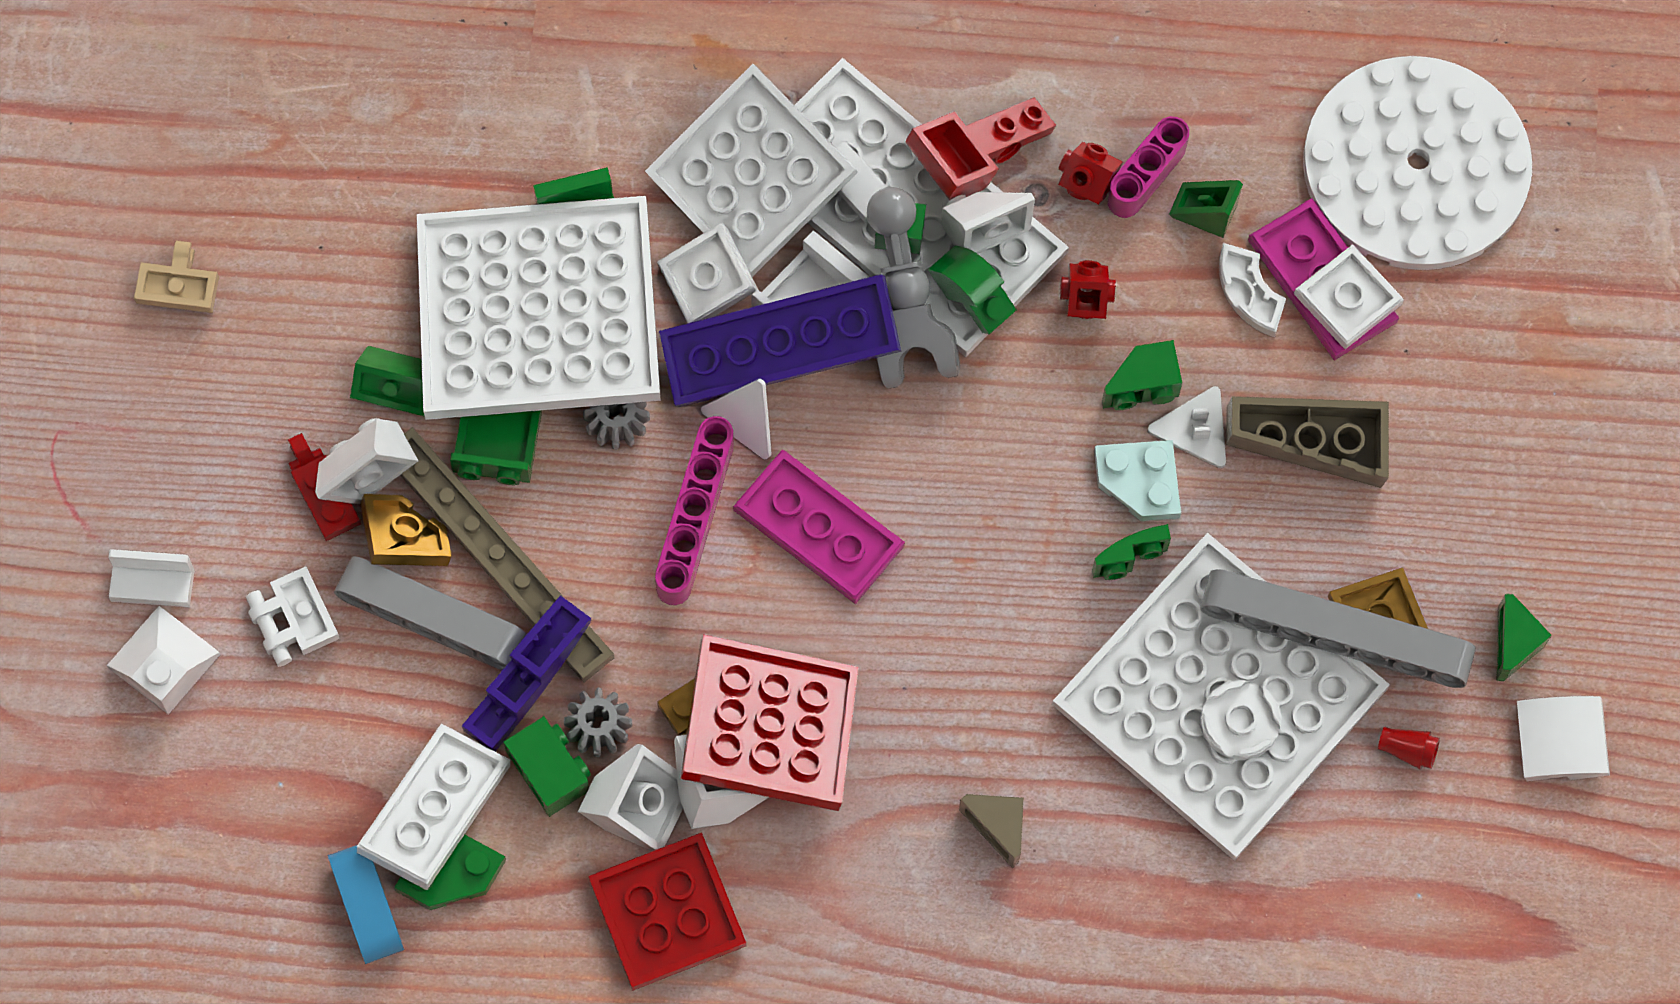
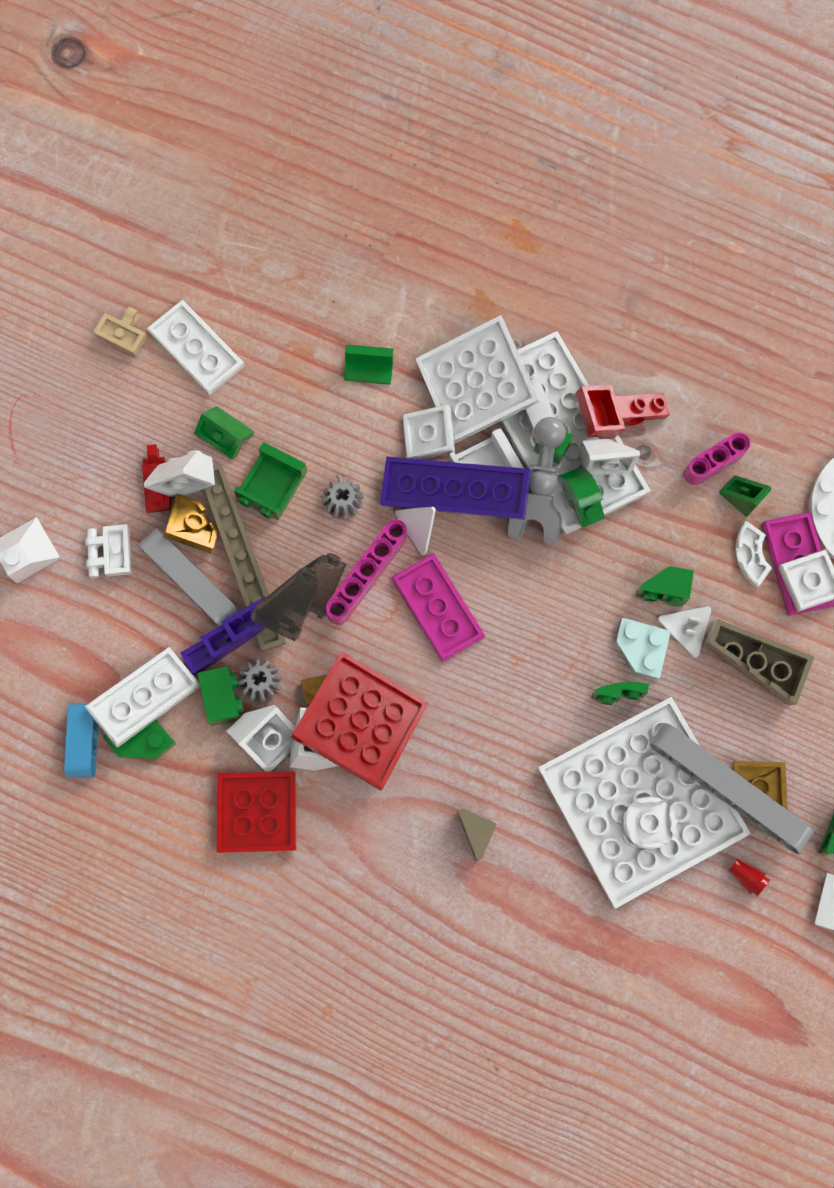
camera: 20 degrees right, 5 degrees up
white panel [108,549,195,607] -> none
white plate [417,196,661,420] -> none
red brick [1058,142,1123,205] -> none
red brick [1060,260,1116,319] -> none
none -> white tile [147,299,245,396]
none -> clear smoke windscreen [251,553,347,642]

